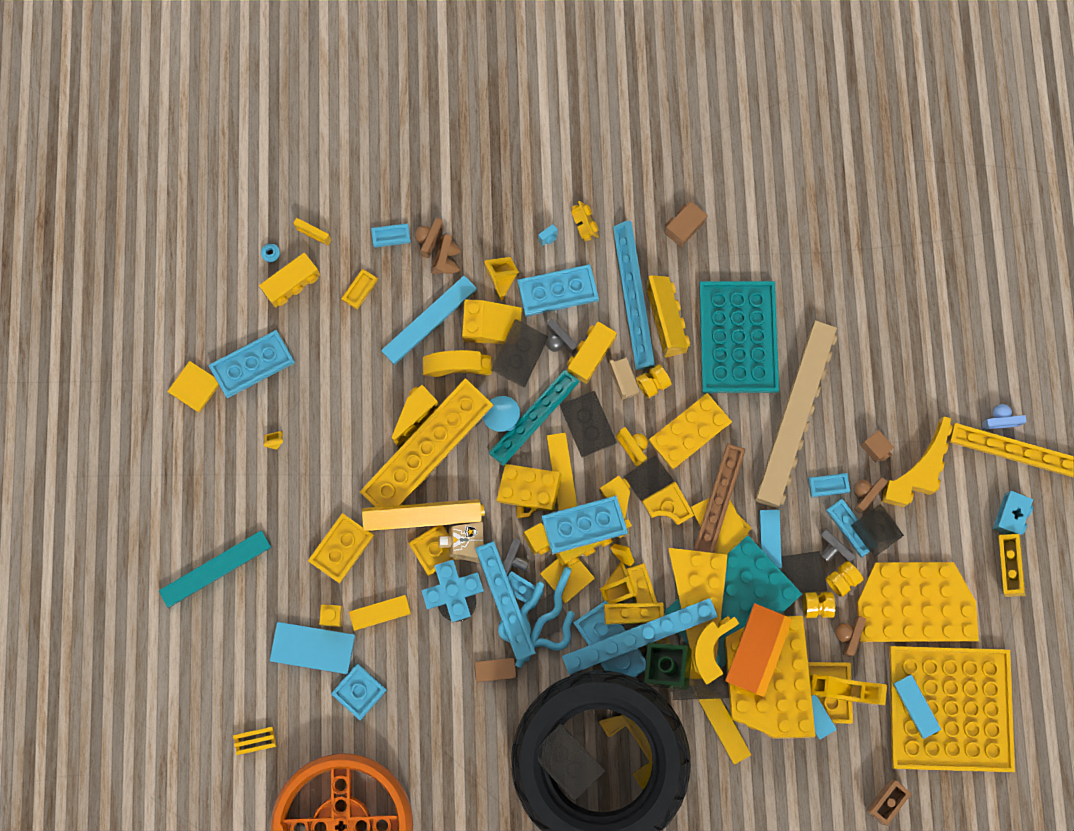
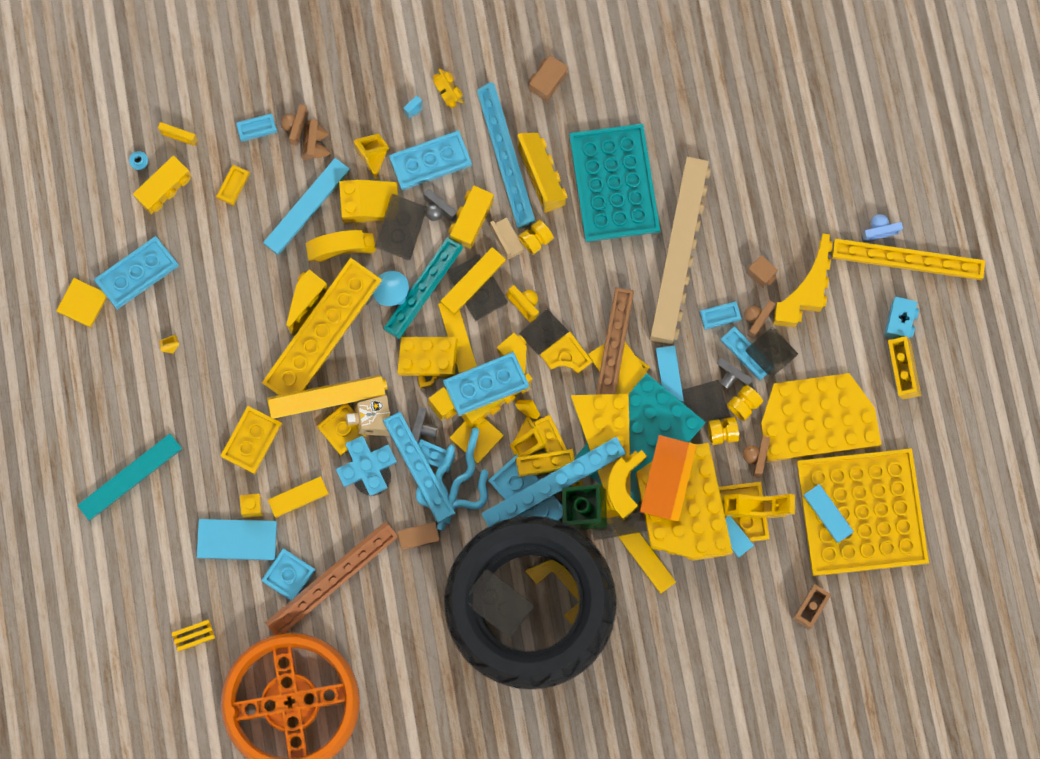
camera: 10 degrees left, 0 degrees up
yellow plate [648,393,732,470] -> none
none -> nougat plate [265,521,398,635]
none -> yellow tile [440,247,506,315]

